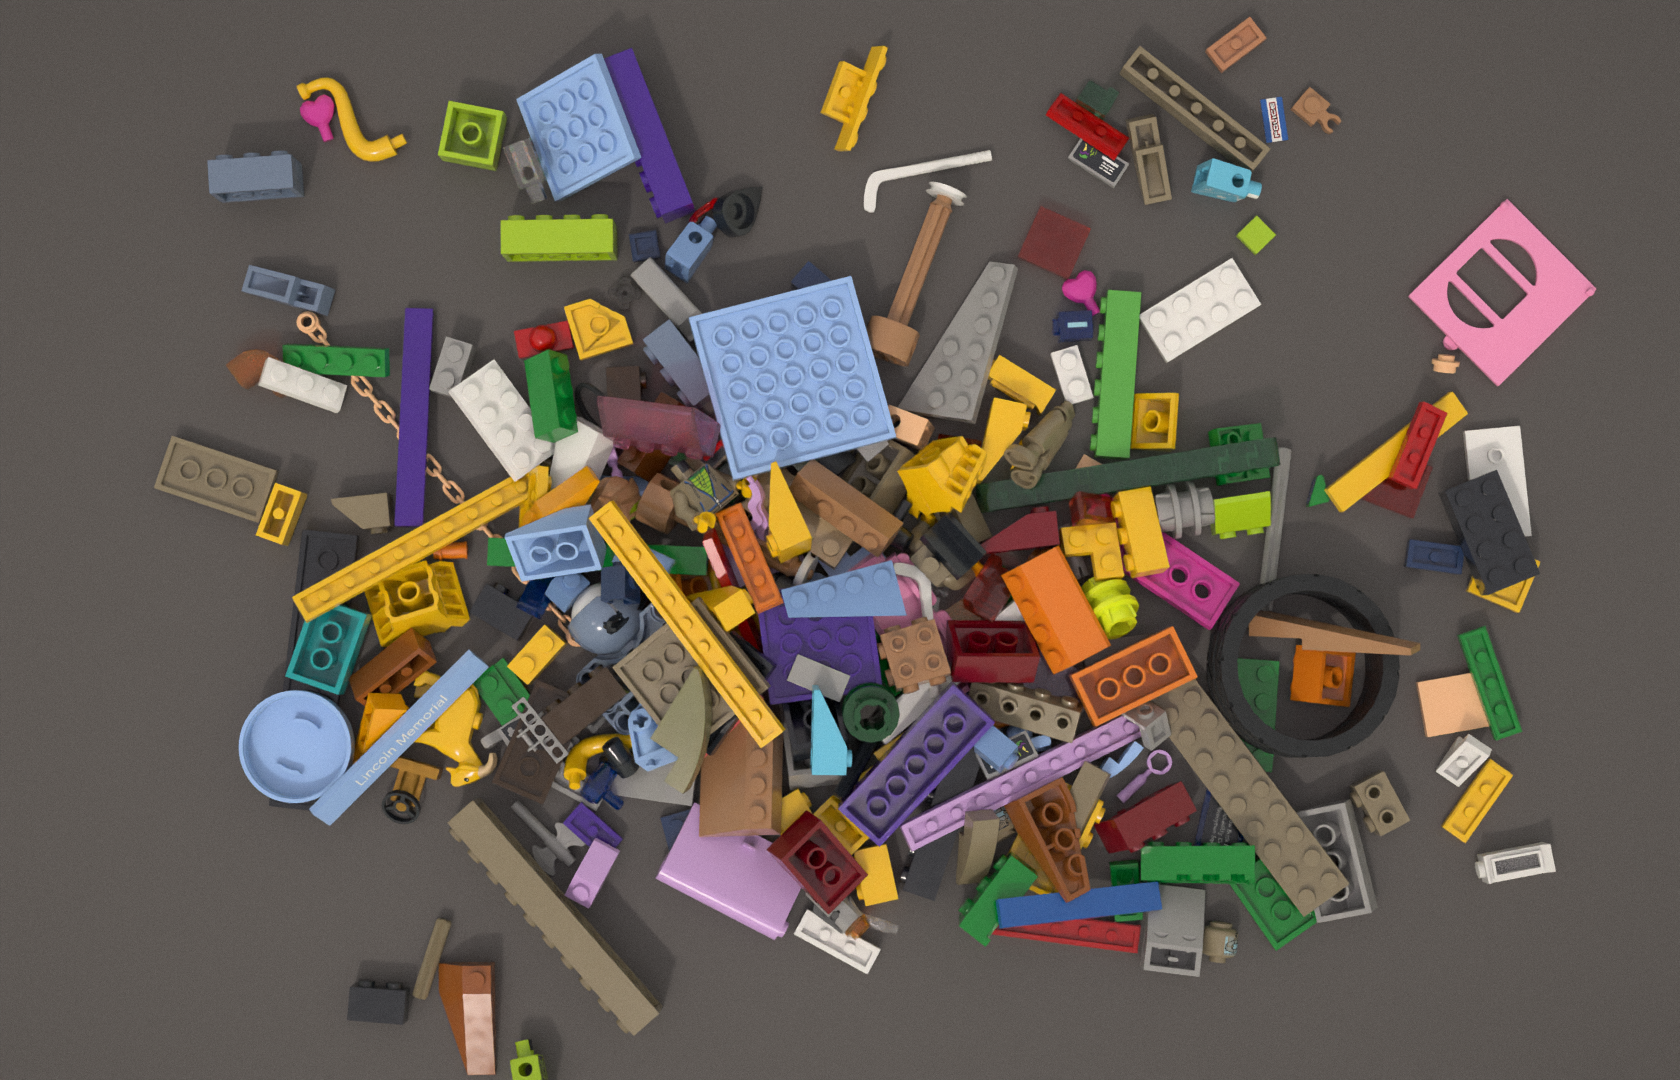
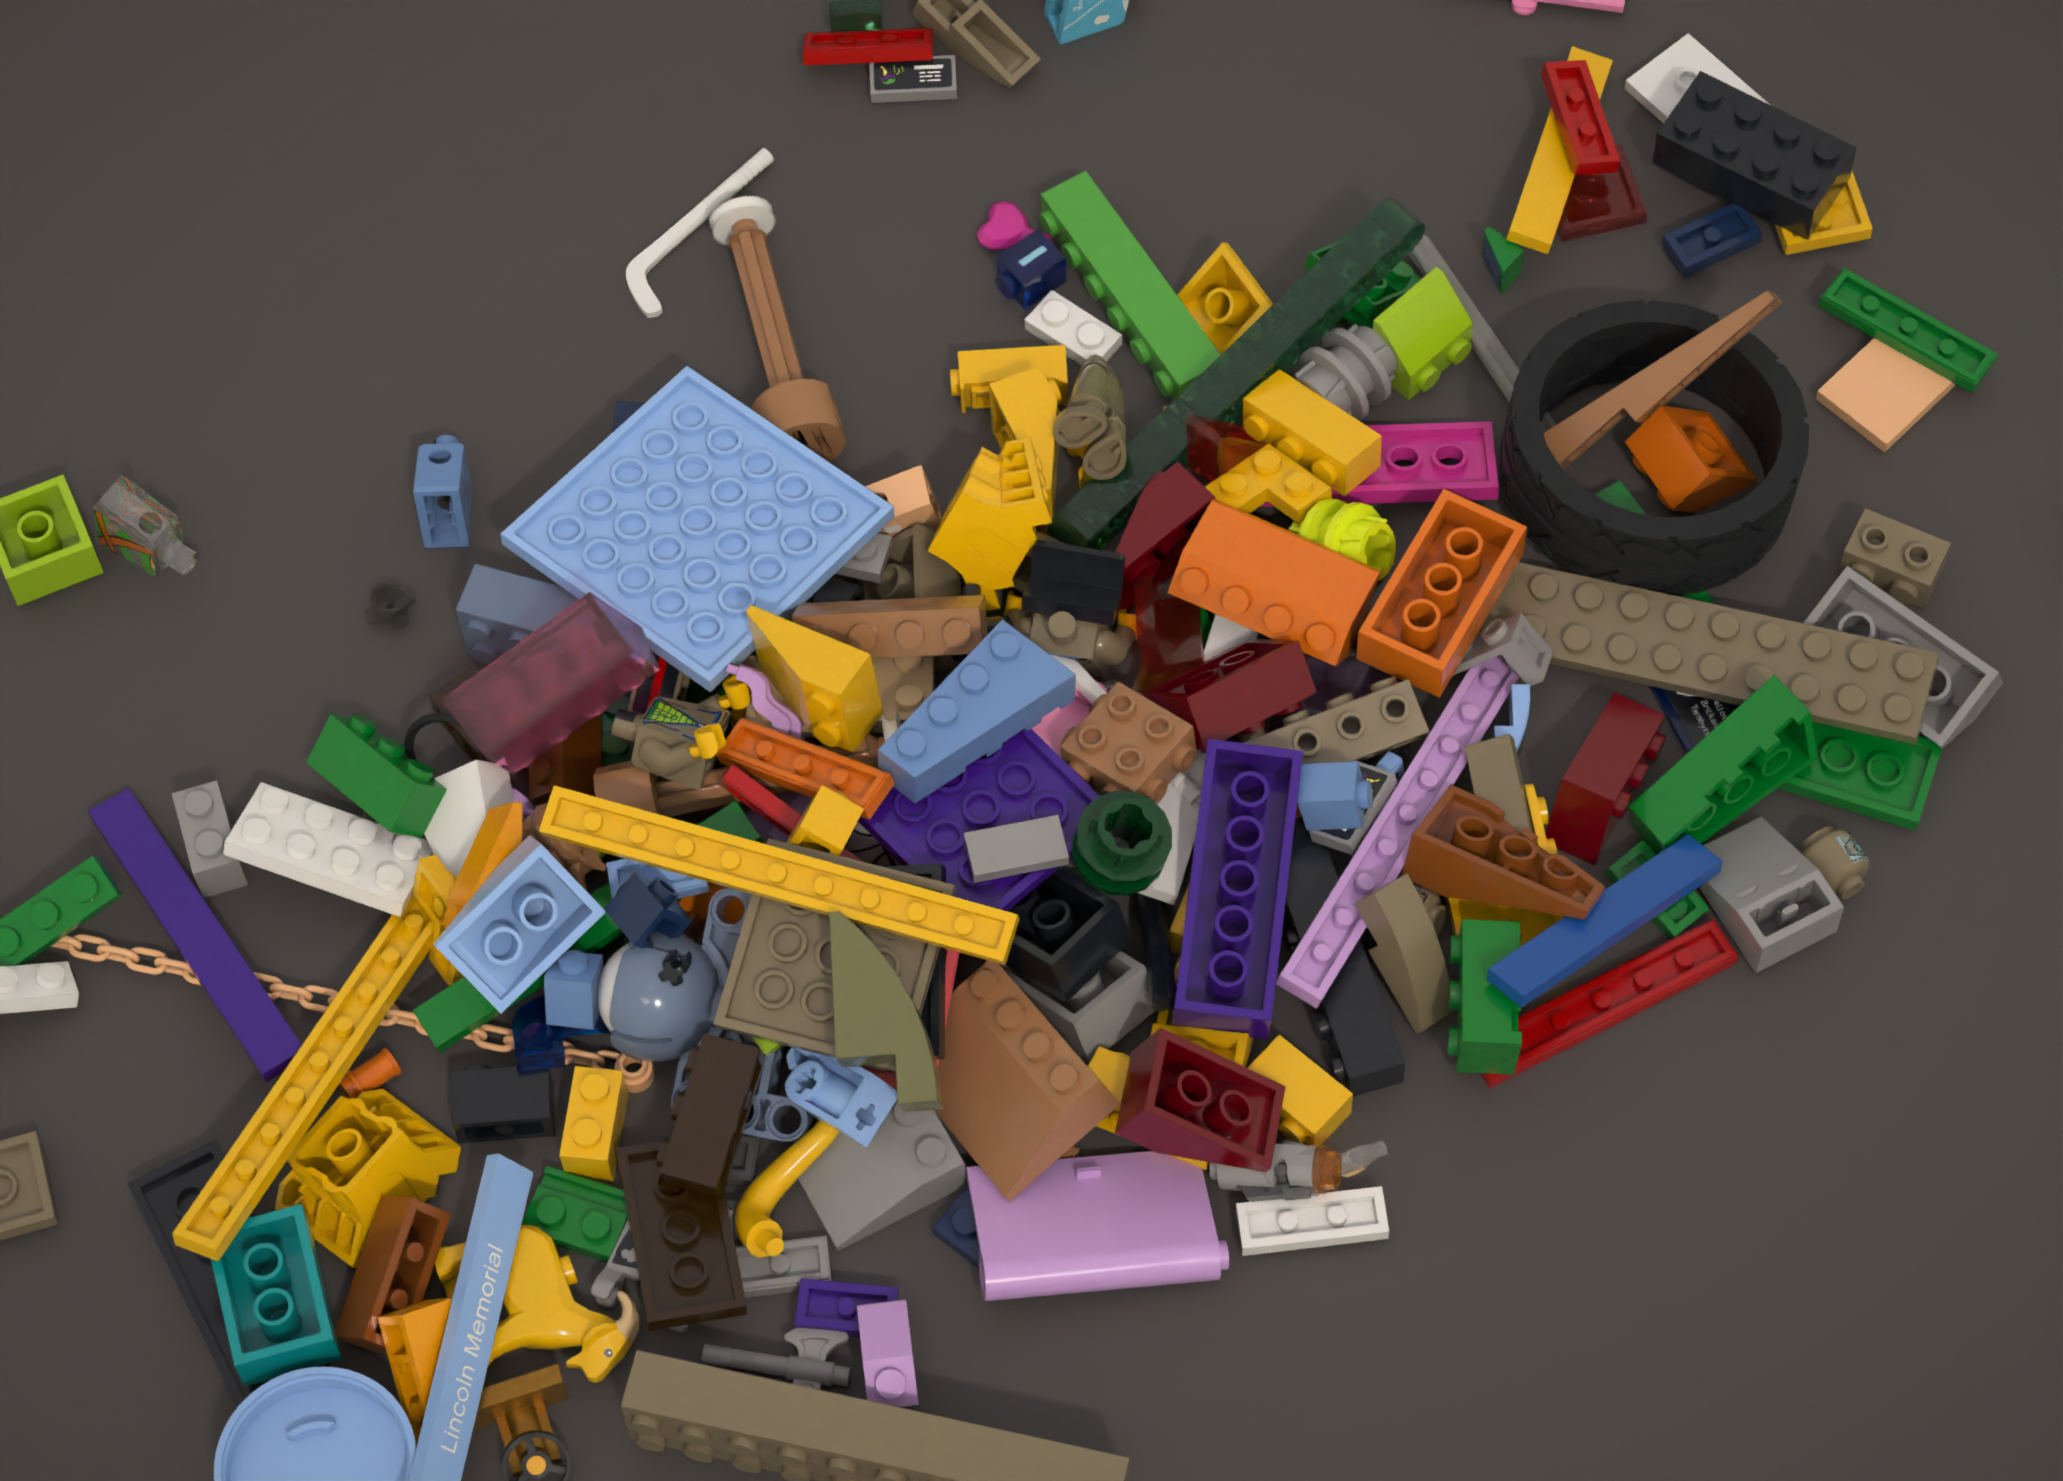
camera: 35 degrees left, 25 degrees down
yellow brick [256,483,308,546] -> none
dark tan slope [331,493,395,535] -> none
lime brick [501,214,618,262] -> none
light grey piece [511,697,569,763] -> none
red tile [514,321,574,359] -> none
light blue plate [516,54,641,201] -> none
yellow plate [564,299,634,361] -> none
clear blue piece [580,762,624,810] -> none
black piece [599,737,639,779] -> none
dark purple brick [604,48,696,224] -> none
dark blue tile [629,230,661,263] -> none
light grey piece [630,257,702,342] -> none
black piece [689,187,762,237] -> none
medium azure slope [810,685,852,775] -> none
yellow bracket [821,46,888,151] -> none
light grey wing [898,261,1018,424] -> none
clear red plate [1017,206,1091,280] -> none
lavender piece [1116,749,1172,803] -> none
white plate [1139,258,1261,363] -> none
lime tile [1236,216,1276,255] -> none
light nougat plate [1431,354,1460,373] -> none
white slope [1436,734,1492,787] -> none
yellow tile [1441,759,1513,843] -> none

